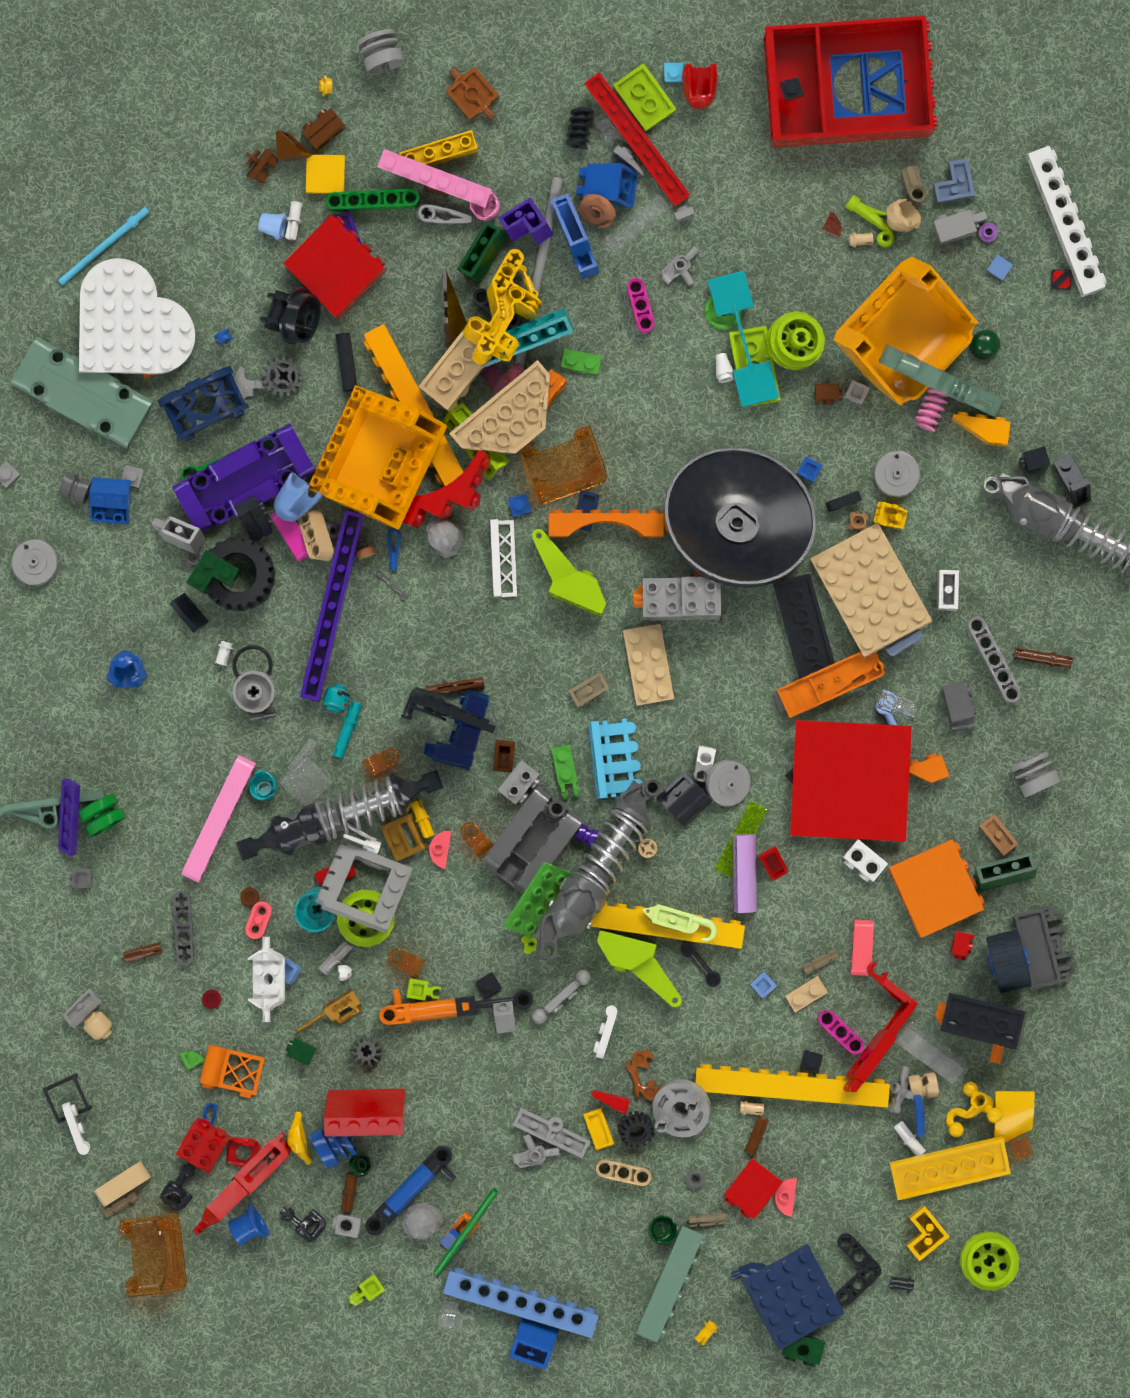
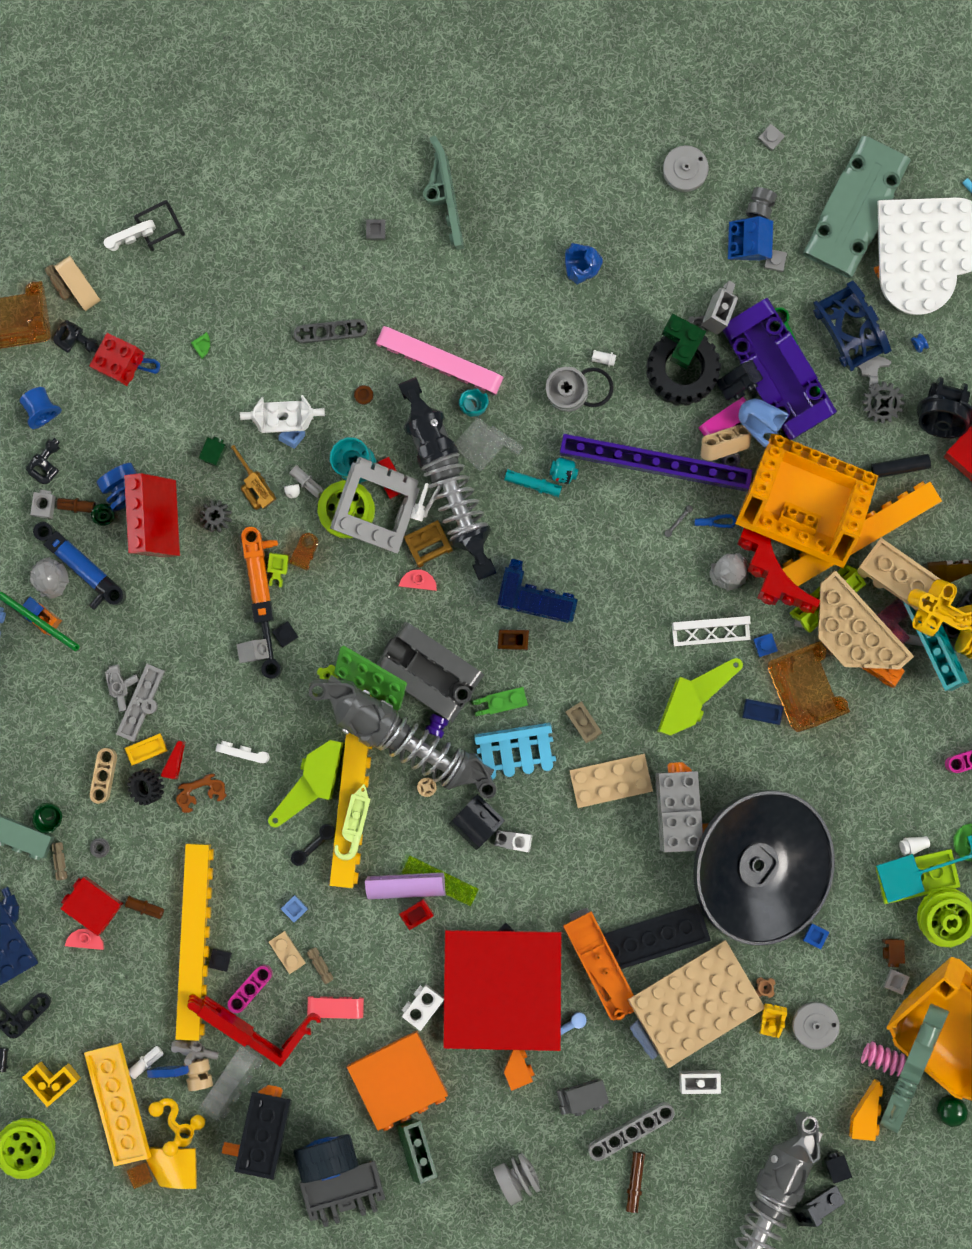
camera: 85 degrees right, 0 degrees up
dark purple plate [58,778,80,856] -> none
light grey plate [62,988,102,1028] -> none
green wheel [79,793,127,837] -> none
tan head [83,1011,112,1040] -> none
reddish brown axle [123,942,163,963] -> none
black plate [170,593,209,633] -> none
hinge [193,1132,292,1235] -> none
orange piece [199,1044,265,1098] -> none
dark red tile [202,990,222,1009] -> none
red piece [227,1137,260,1167] -> none
coral plate [245,902,272,939] -> none
dark grey pin [249,710,276,722] -> none
yellow piece [287,1112,312,1165] -> none
nougat tile [356,546,376,560] -> none
clear orange piece [362,748,400,778] -> none
black plate [401,687,496,734] -> none
yellow axle [411,800,434,838] -> none
reddish brown pin [426,677,485,697] -> none
clear orange piece [460,822,493,858] -> none
light grey brick [498,760,540,805] -> none
light grey plate [532,970,591,1024] -> none
orange arch [547,510,664,538] -> none
bright green plate [561,349,602,375] -> none
light grey piece [653,1079,711,1137] -> none
light grey wheel [705,760,751,806] -> none
tan pin [739,1100,764,1116] -> none
black beam [825,491,862,512] -> none
clear plate [877,689,917,722] -> none
red brick [950,931,975,960] -> none
medium nougat plate [979,814,1018,856] -> none

